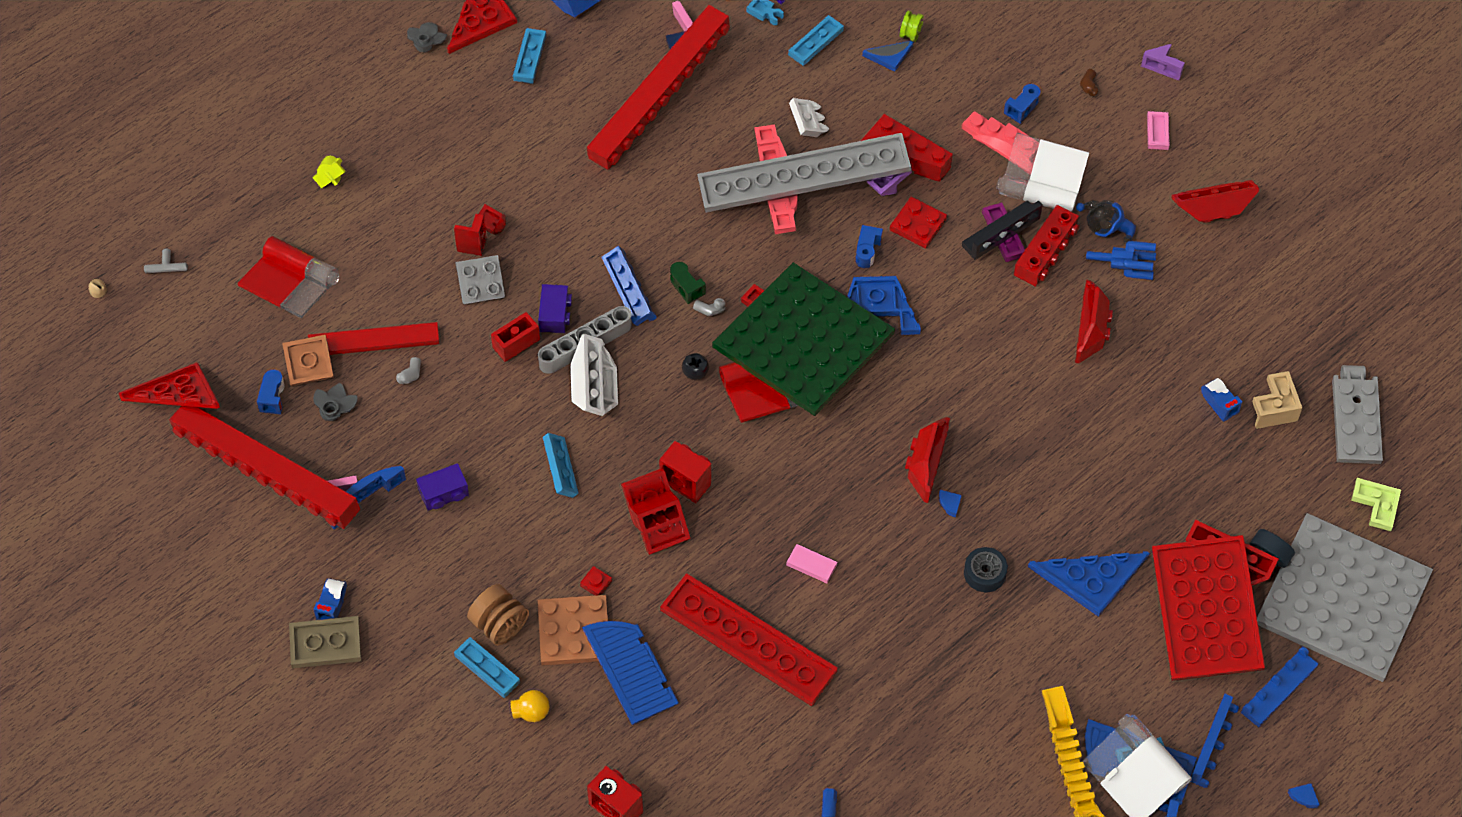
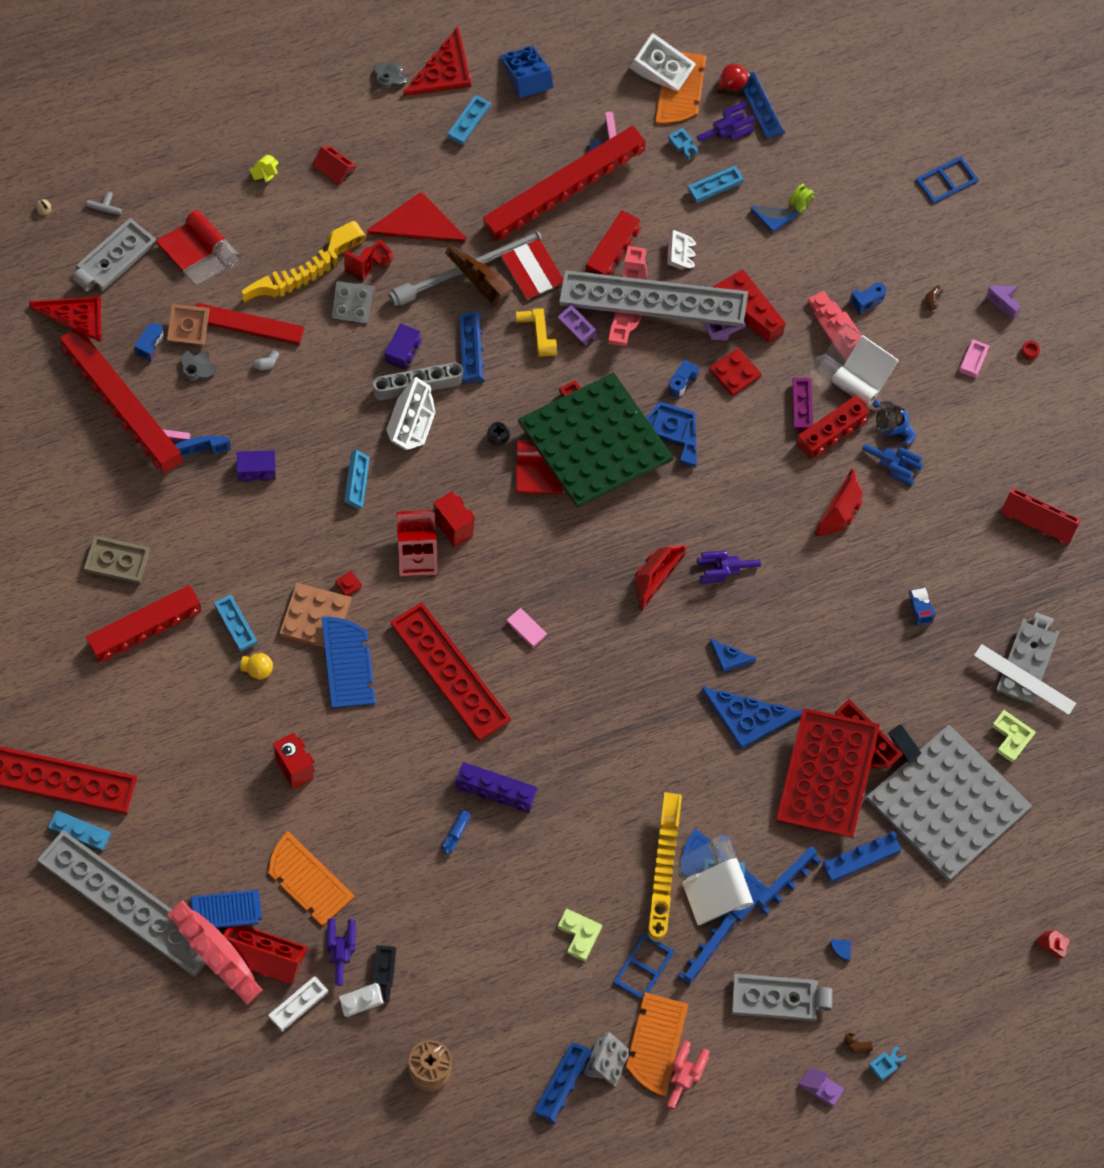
camera: 15 degrees right, 5 degrees up
blue leg [313,578,347,620] -> none
medium nougat wheel [467,584,529,646] -> none
red brick [491,312,540,362] -> none
dark green leg [670,262,706,304] -> none
light grey arm [693,298,726,316] -> none
blue tile [939,490,961,518] -> none
black fence [962,200,1043,260] -> none
wheel [964,547,1008,593] -> none
red wedge [1172,180,1259,222] -> none
tan panel [1252,371,1302,429] -> none
none -> light grey hinge [72,218,157,291]
none -> red brick [86,585,201,663]
none -> yellow piece [242,221,366,303]
none -> red panel [312,145,357,184]
none -> red tile [367,191,467,243]
none -> flag [388,231,564,307]
none -> reddish brown wedge [445,245,513,307]
none -> dark purple brick [456,762,537,813]
none -> yellow beam [515,308,557,357]
none -> medium lavender hinge [558,305,598,346]
none -> red brick [585,210,641,276]
none -> dark purple plant [697,550,761,584]
none -> blue tile [709,638,756,673]
none -> white sticker [974,644,1076,714]
none -> red brick [1001,488,1081,544]
none -> red tile [1021,341,1040,360]

